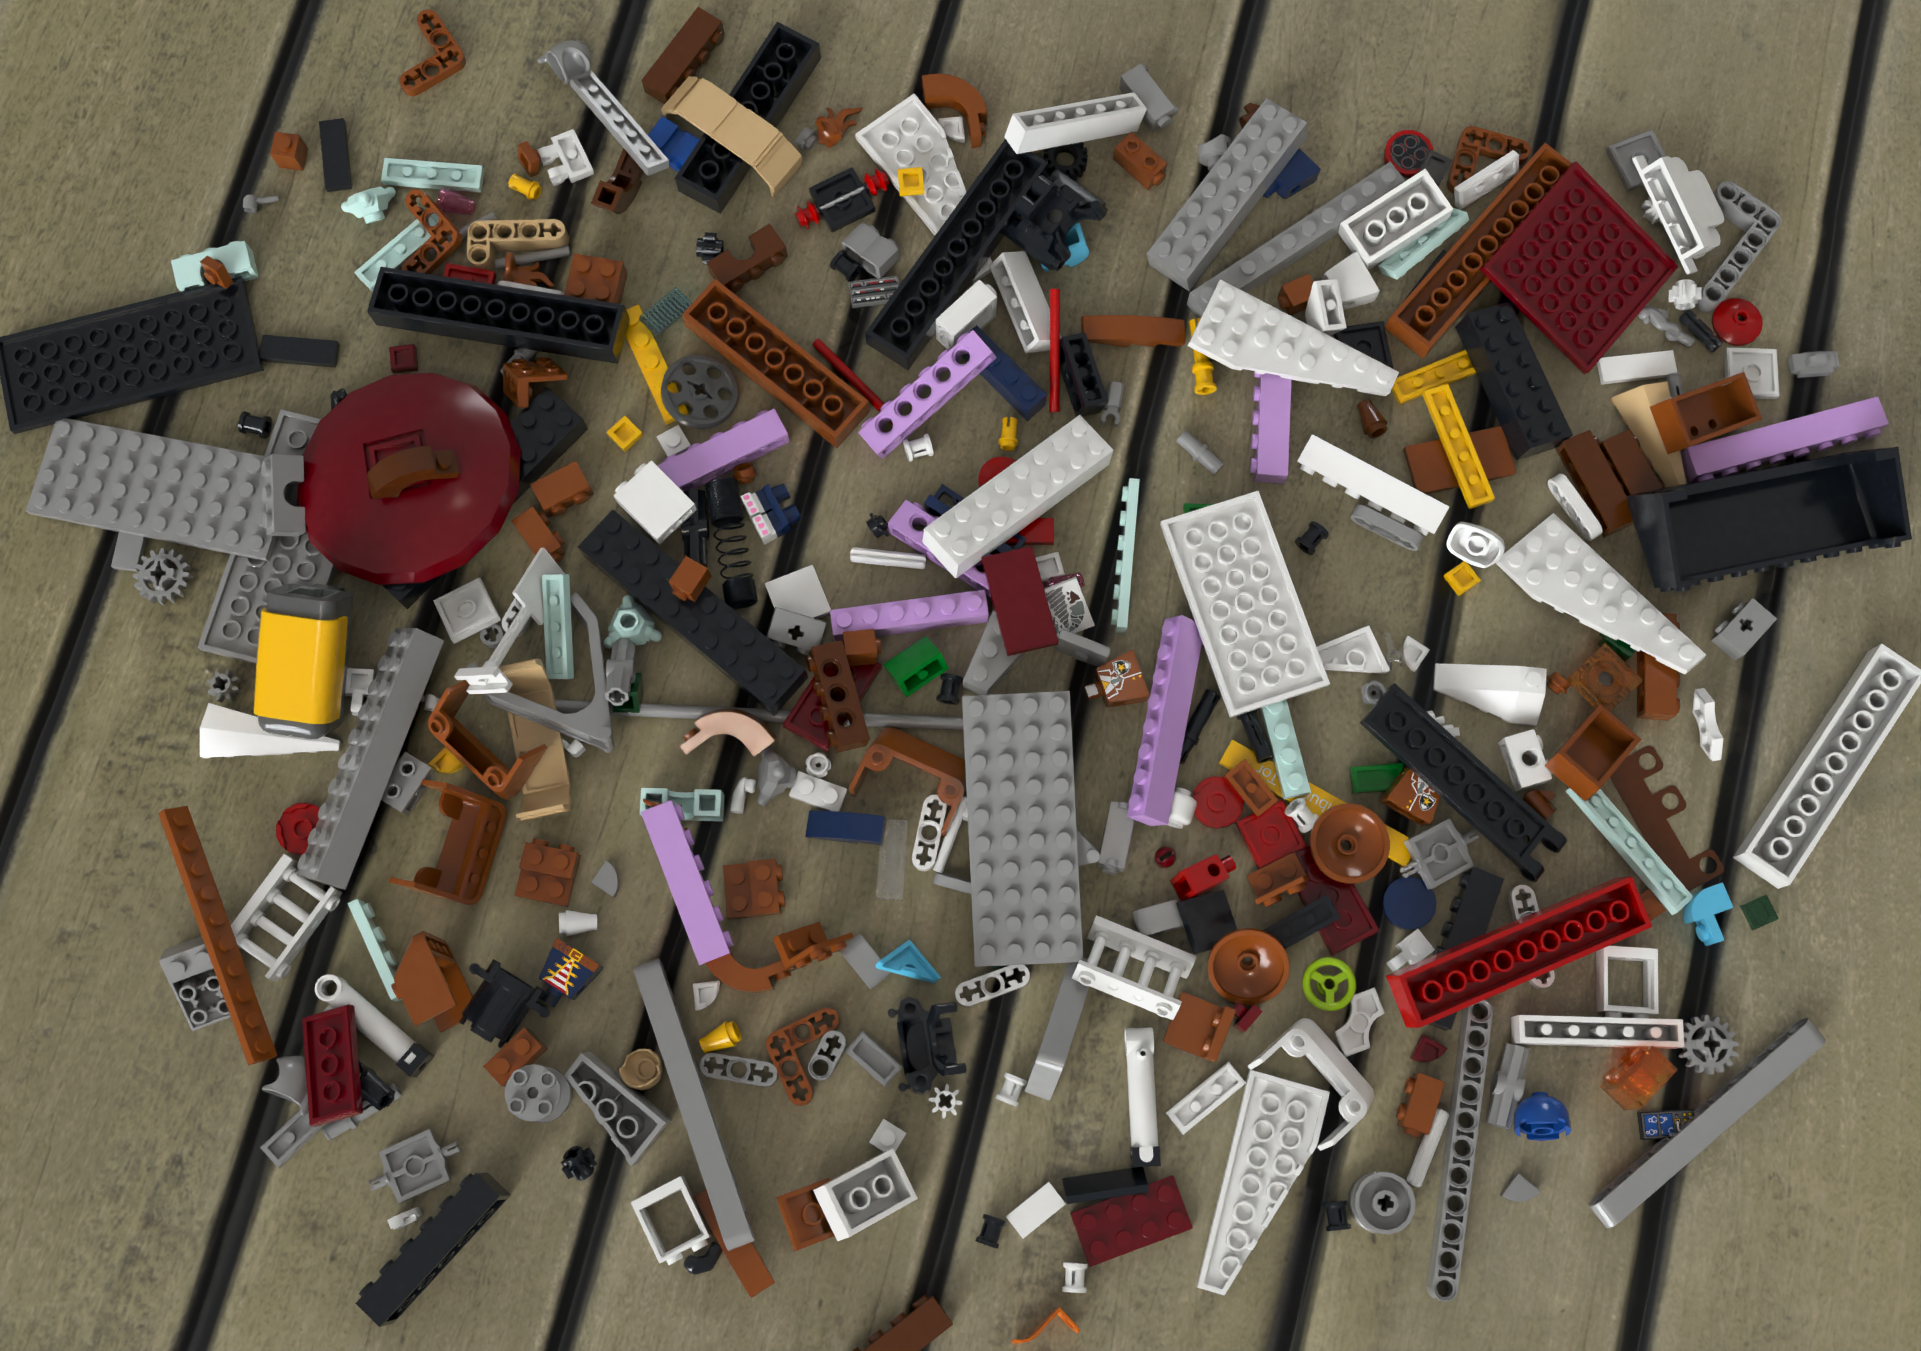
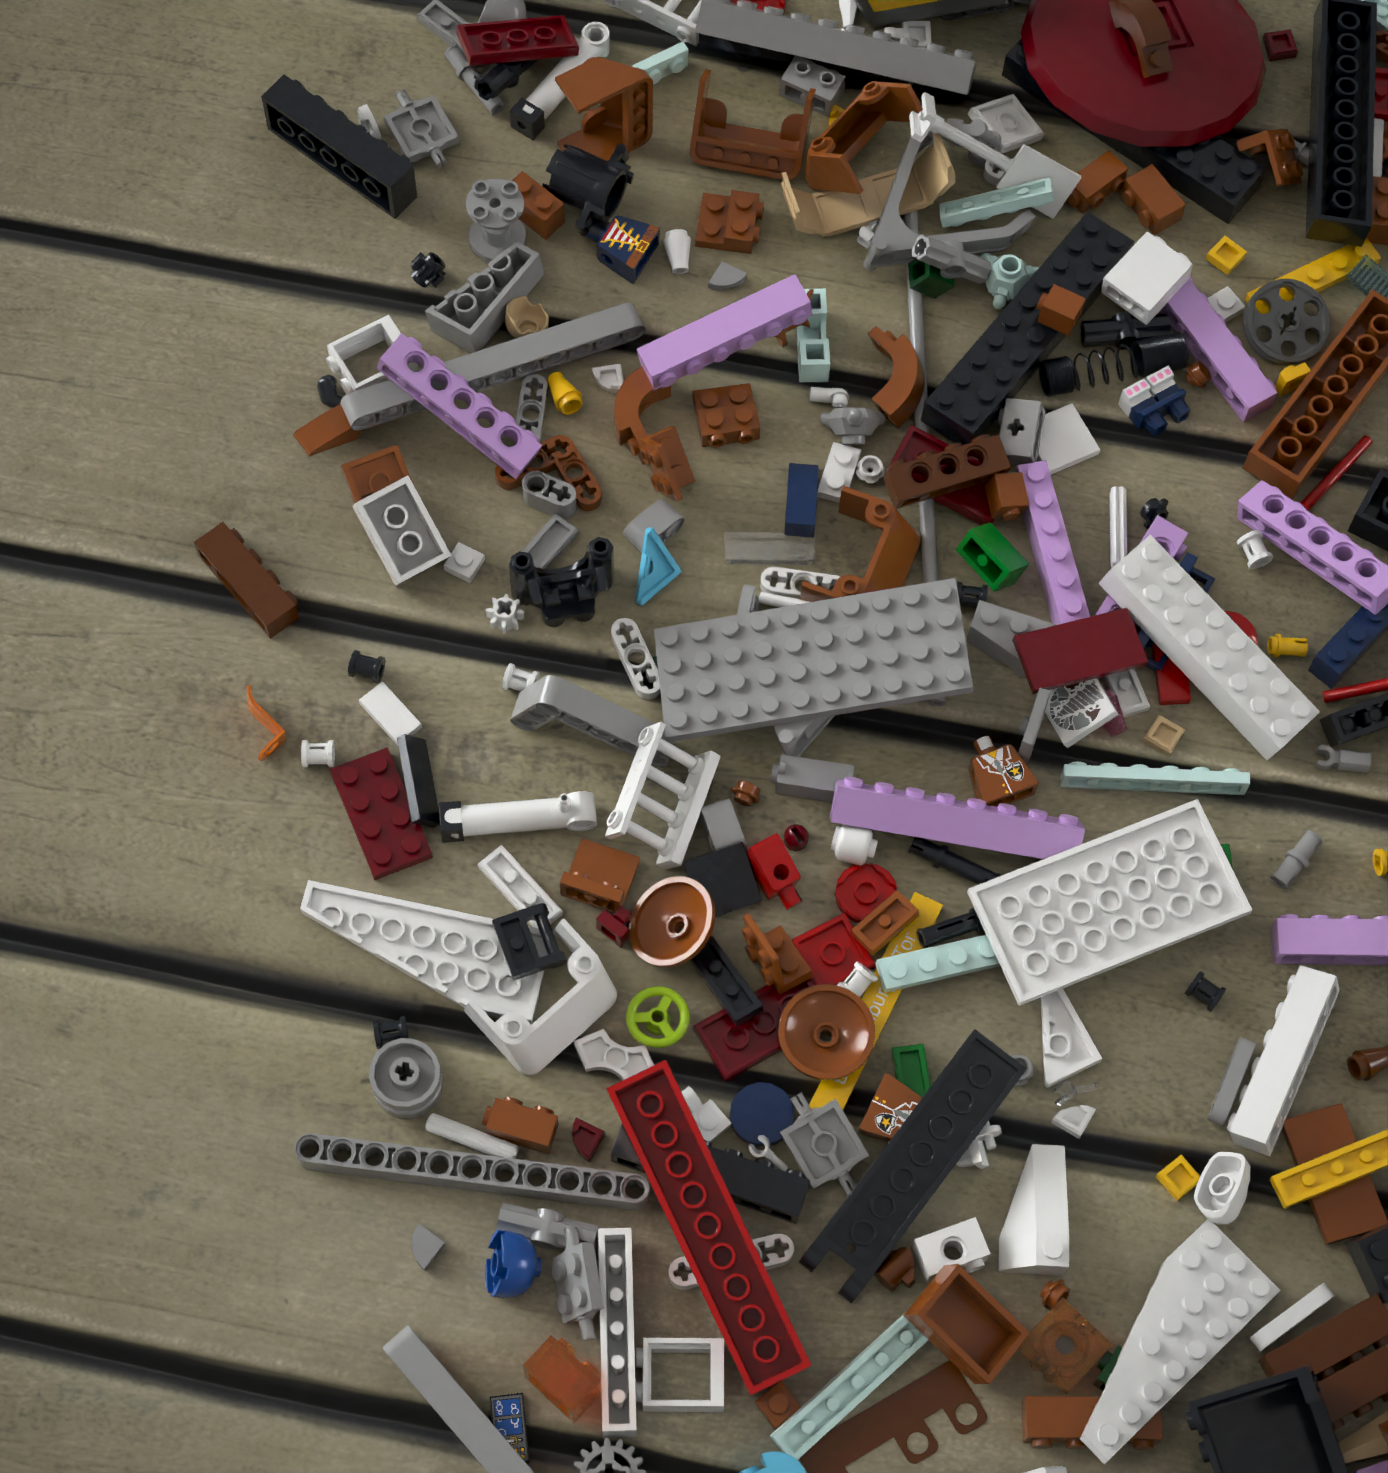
camera: 85 degrees right, 10 degrees down
none -> lavender brick [377,333,542,479]
none -> black plate [492,903,567,981]
none -> light grey plate [552,1225,604,1341]
none -> dark orange plate [731,780,761,806]
none -> white hand [749,1135,788,1171]
none -> light grey plate [940,118,1002,149]
none -> tan tile [1143,715,1185,757]
none -> yellow plate [1275,362,1311,397]

